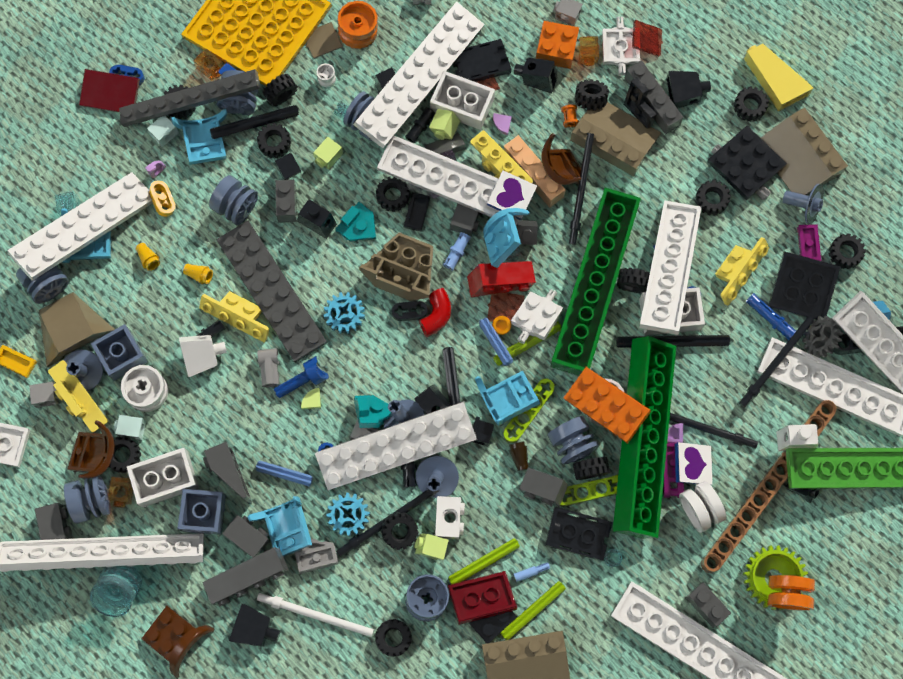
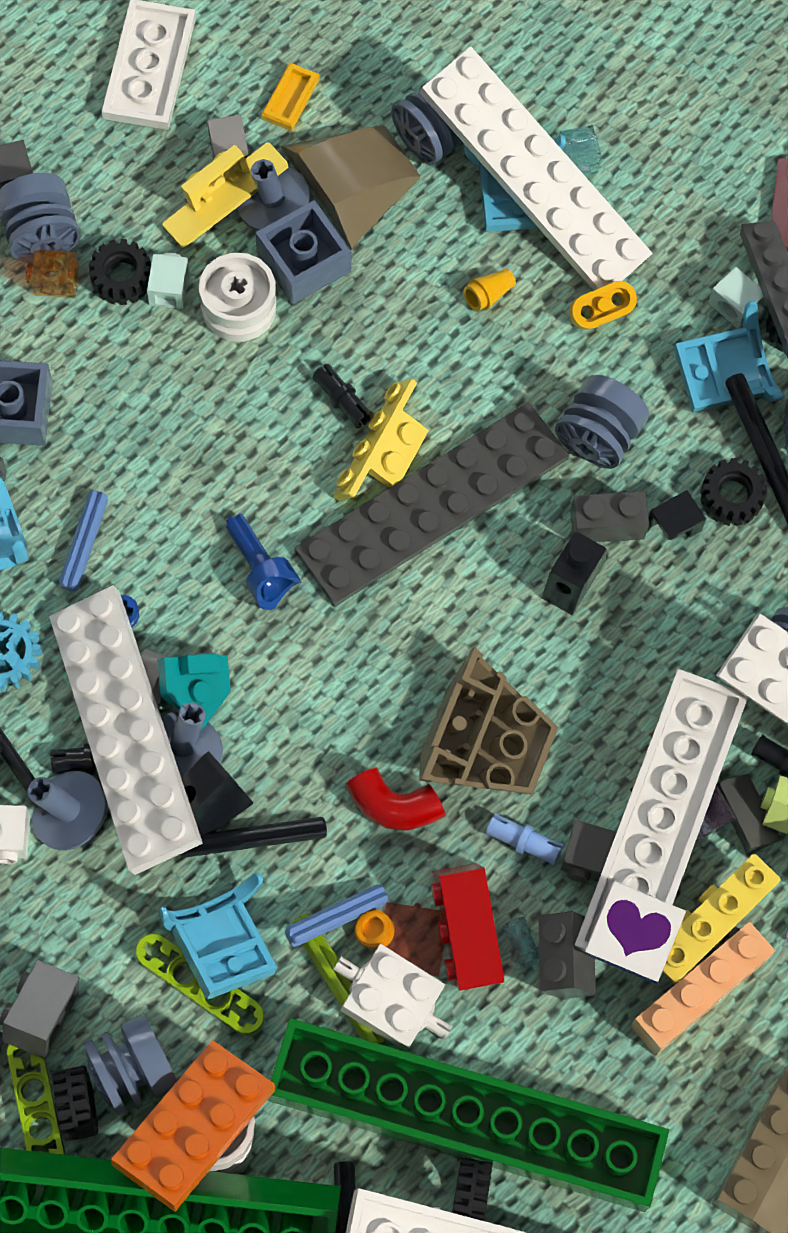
camera: 85 degrees right, 5 degrees down
reddish brown piece [67,420,114,478] -> none
white brick [127,448,199,508] -> none
lavender tile [145,160,166,178] -> none
white torso [179,335,227,377] -> none
yellow cone [183,263,213,284] -> none
dark grey slope [203,442,252,504] -> none
light grey piece [257,348,279,387] -> none
yellowish green tile [301,388,321,409] -> none
yellowish green brick [313,137,343,169] -> none
medium azure gear [324,292,365,334] -> none
teal plate [335,202,376,242] -> none
black tyre [376,177,410,212] -> none
black beam [391,301,428,321] -> none
black tile [403,192,431,232] -> none
black panel [471,416,494,447] -> none
medium azure piece [483,208,529,268] -> none
dark brown cone [508,441,528,471] -> none
reddish brown piece [541,133,588,185] -> none
black bar [569,133,594,245] -> none

